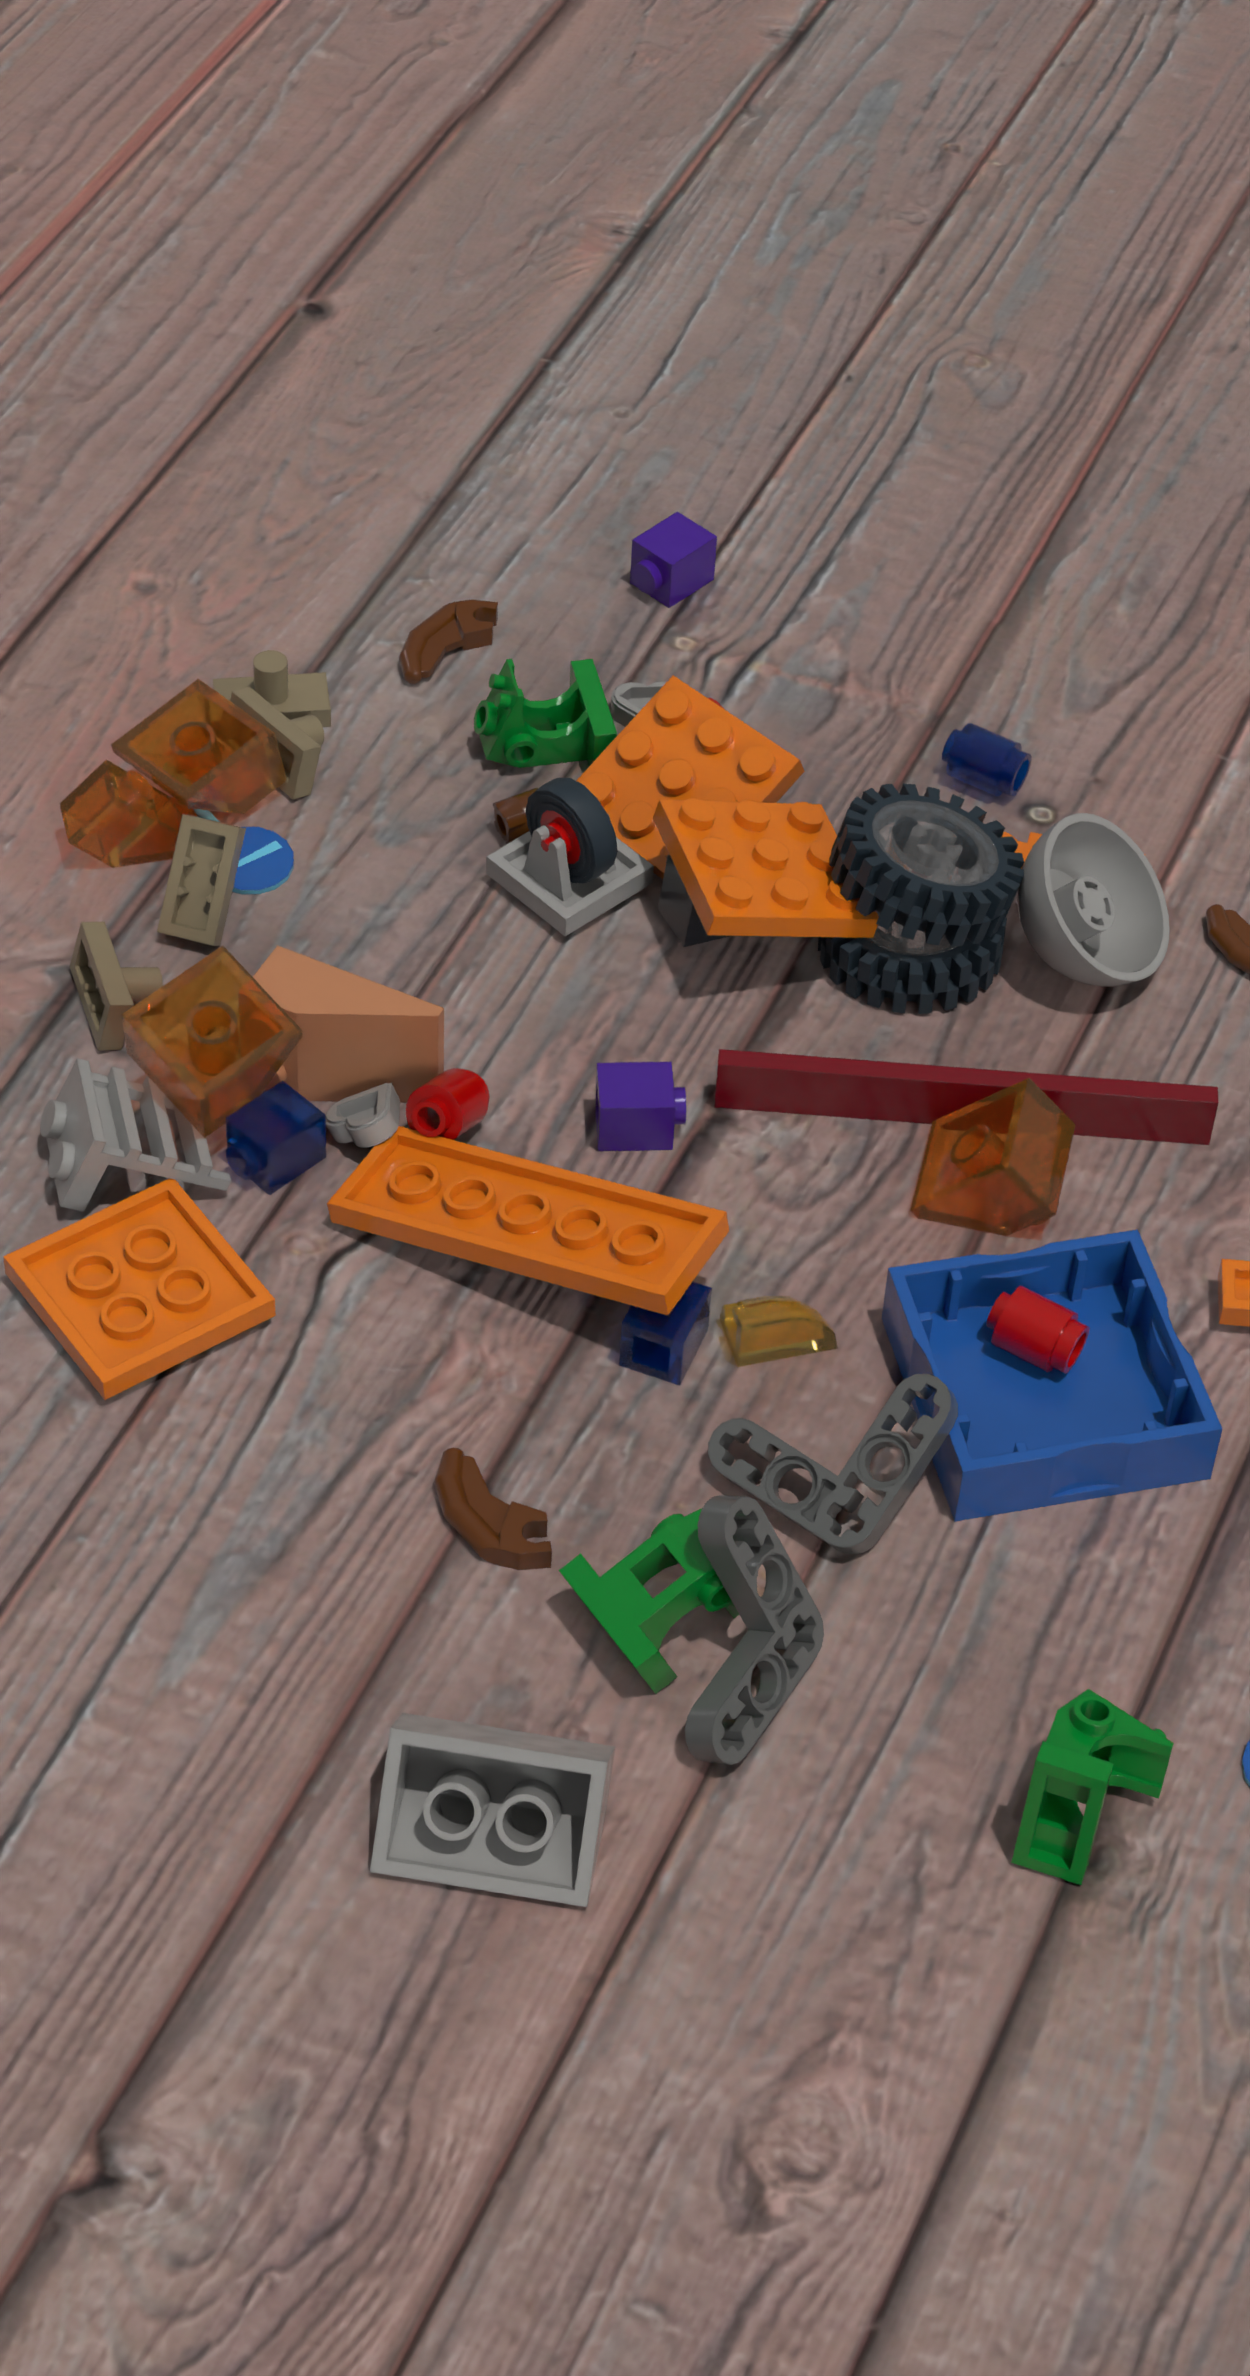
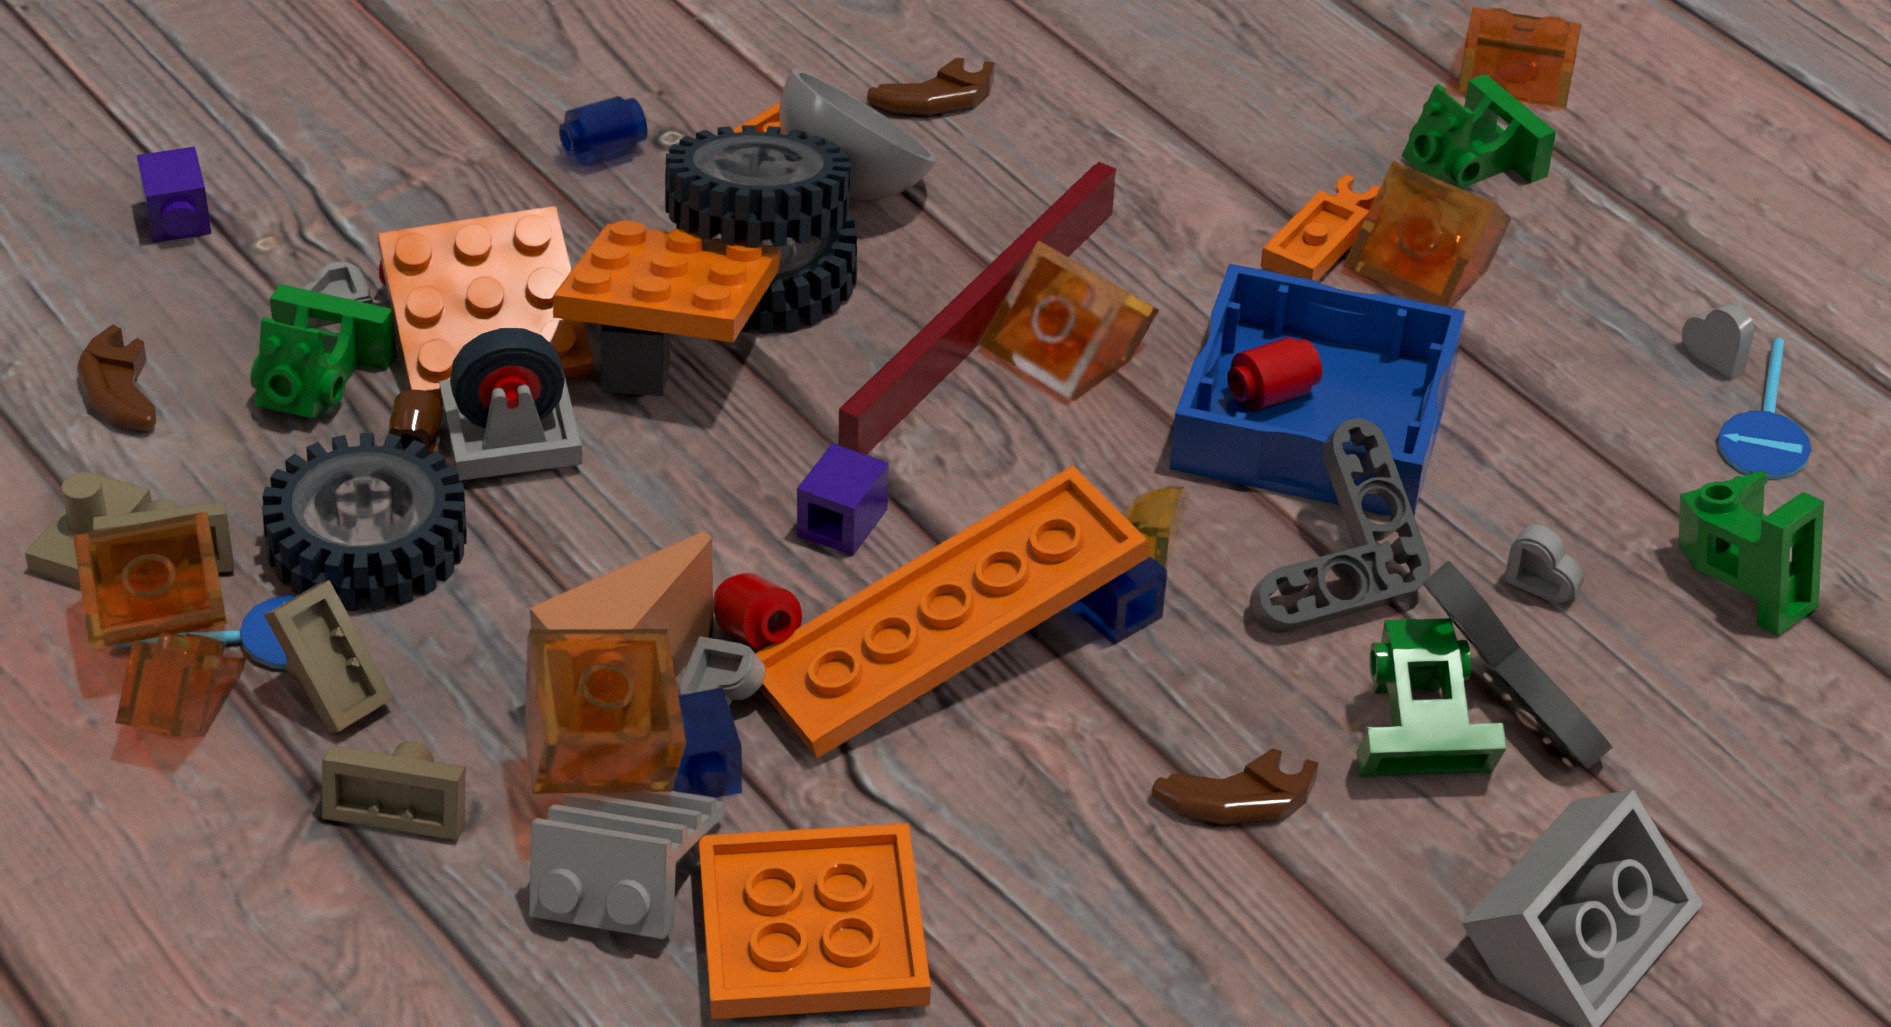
camera: 60 degrees left, 5 degrees down
none -> black wheel [262,433,467,610]
none -> light grey tile [1504,524,1584,603]

